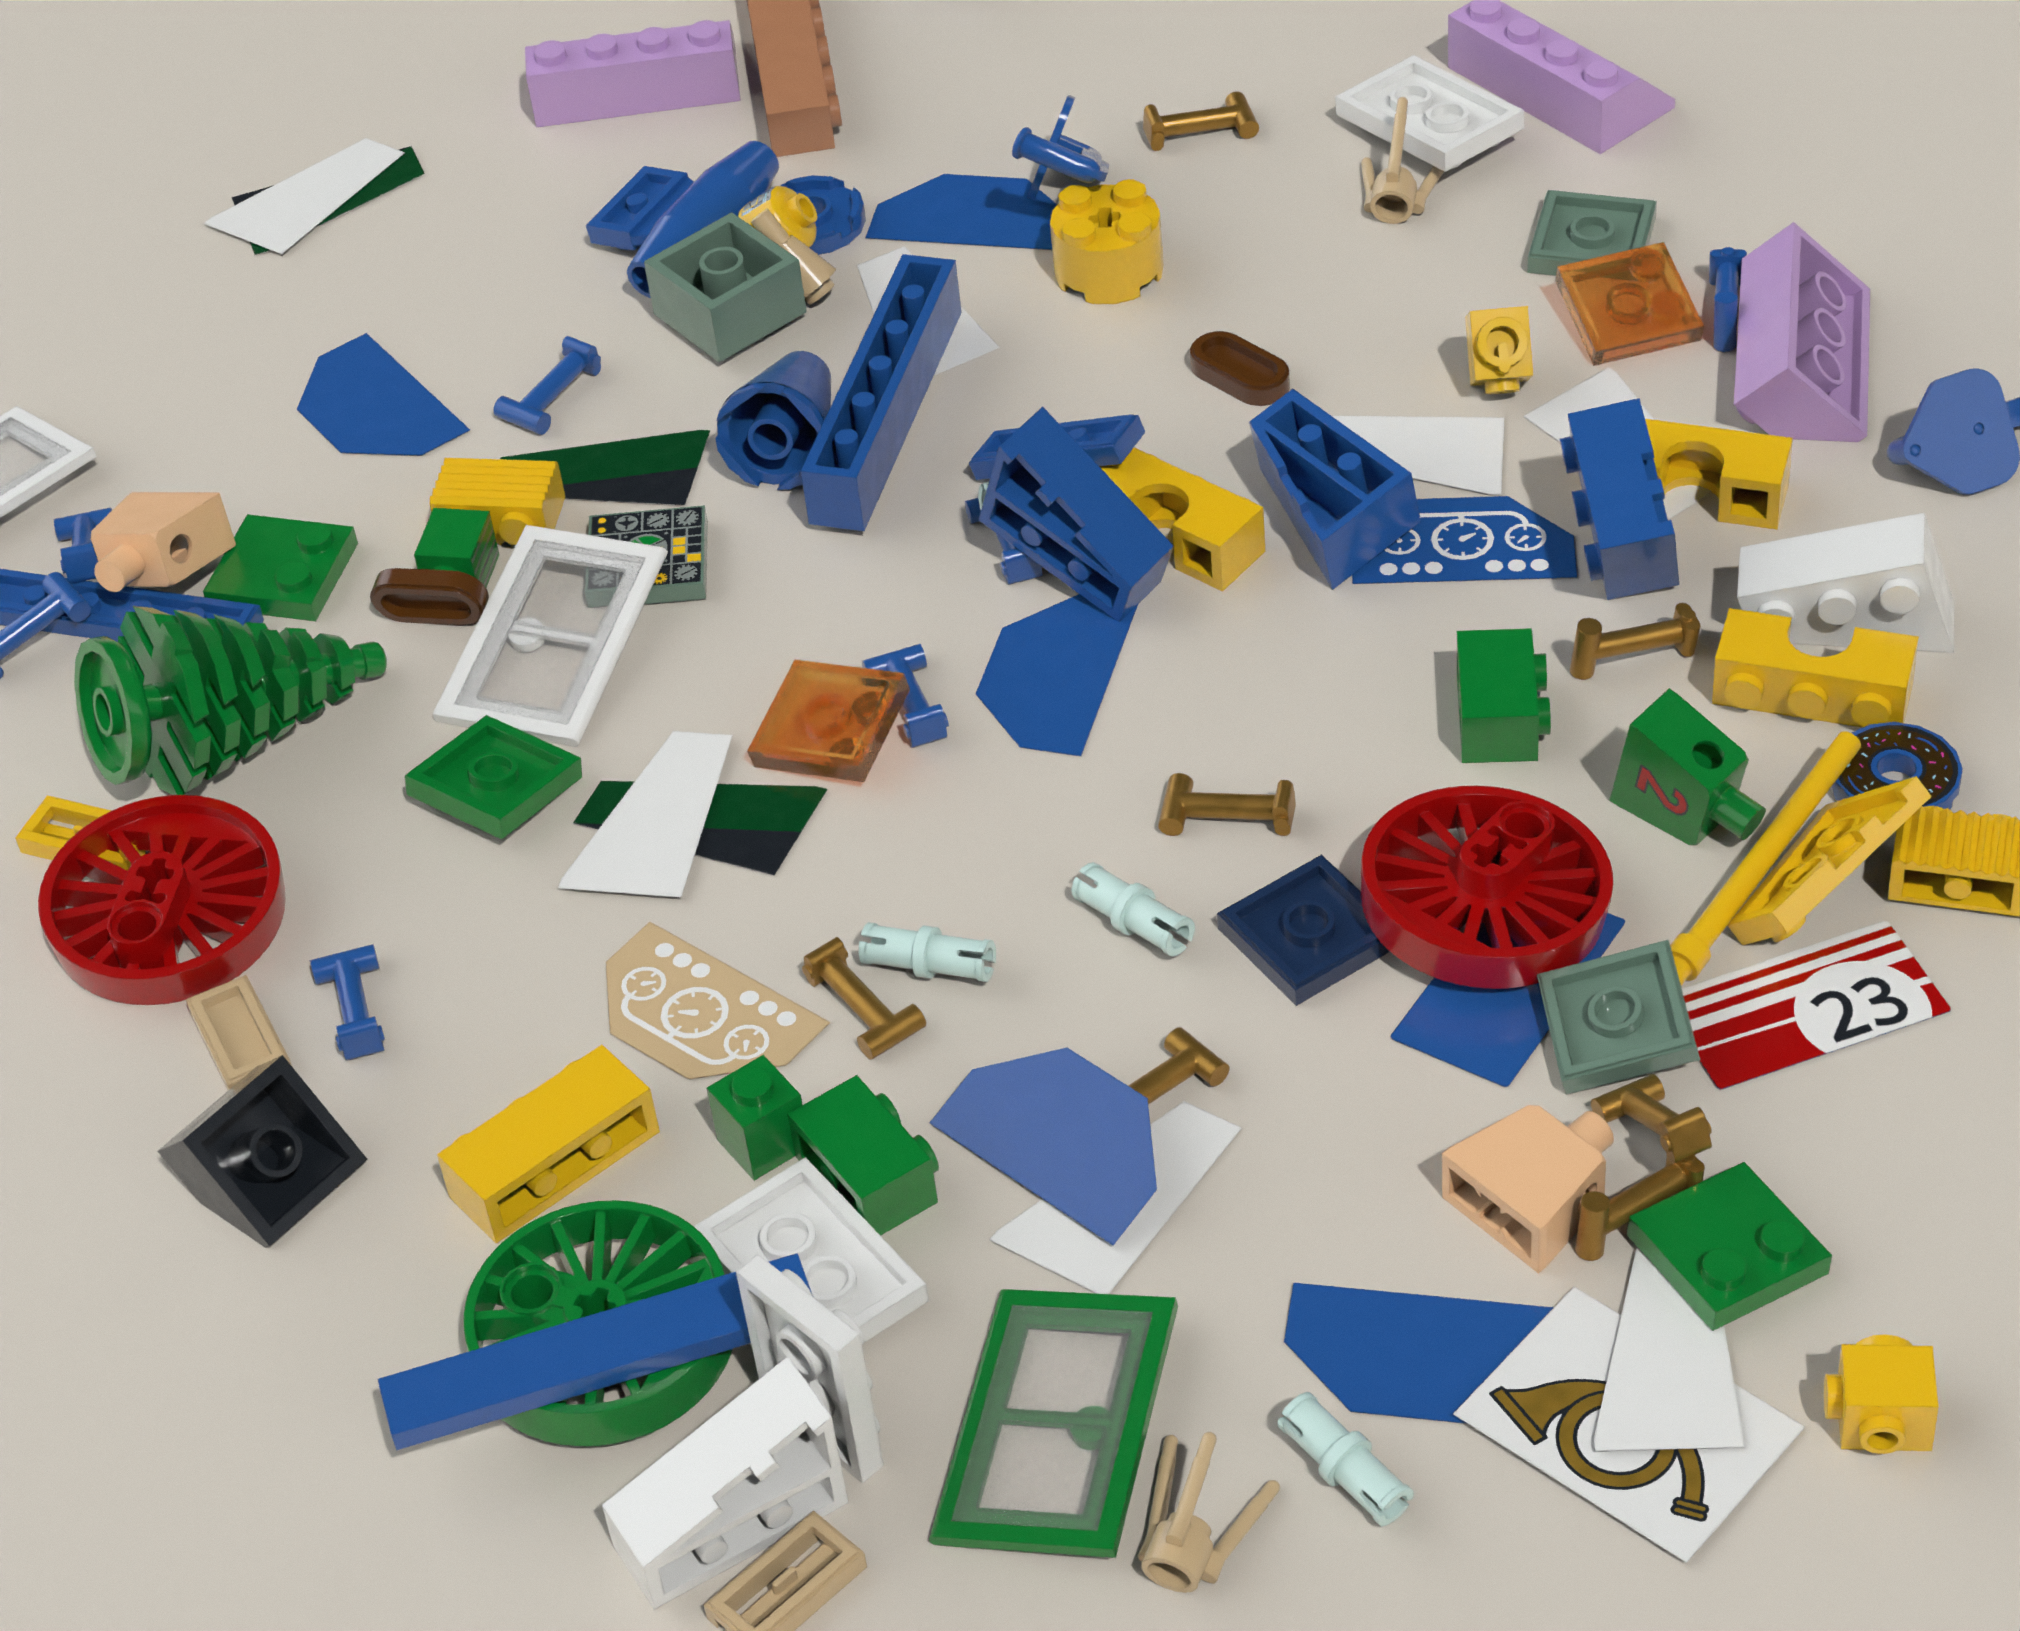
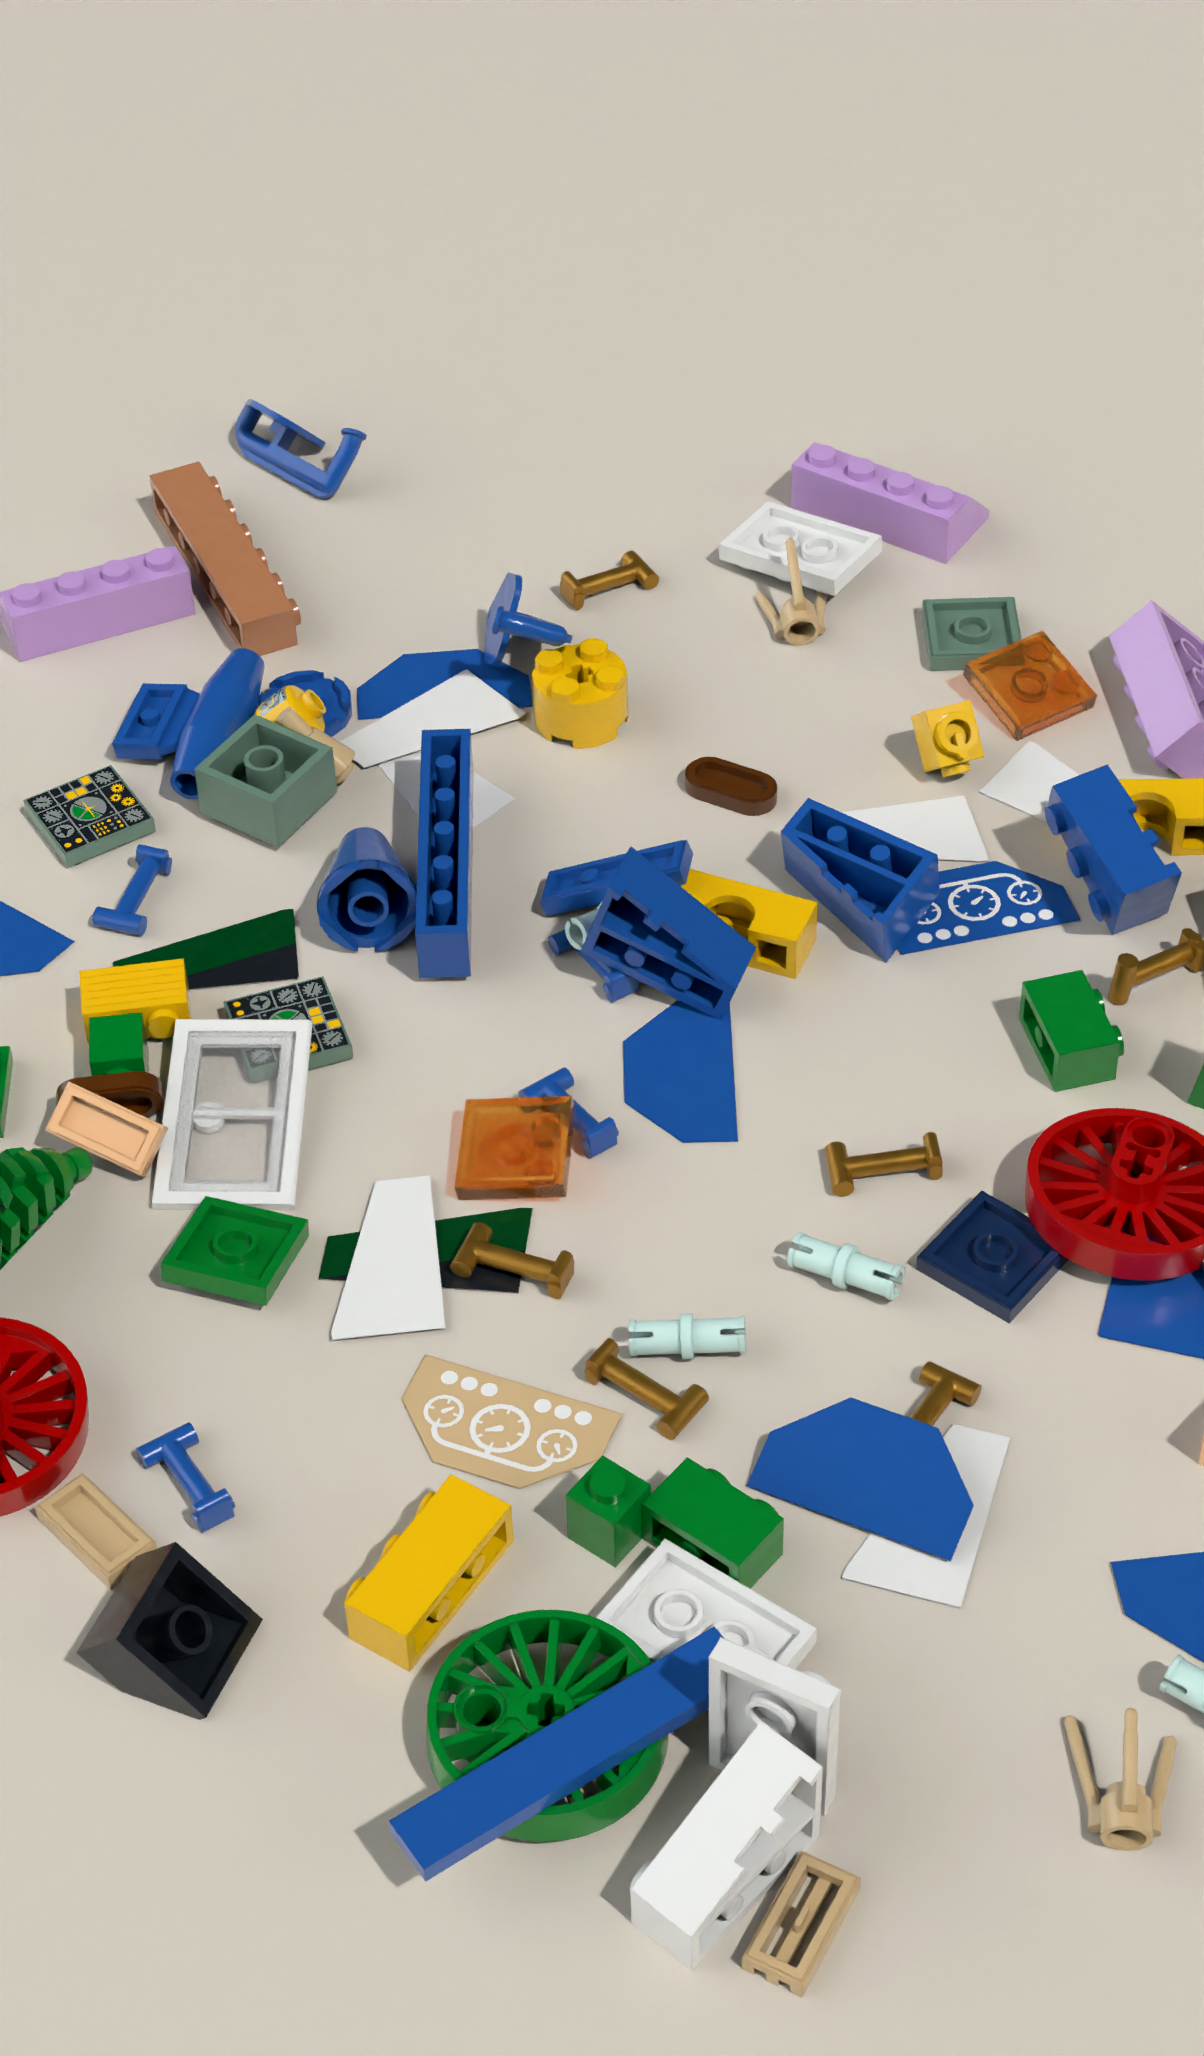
camera: 20 degrees left, 0 degrees up
clear door [929,1289,1178,1558] -> none
blue piece [1709,247,1747,352] -> none
none -> tile [23,765,156,868]
none -> light nougat tile [45,1081,168,1177]
none -> white sticker [340,669,526,768]
none -> pearl gold piece [450,1222,575,1299]

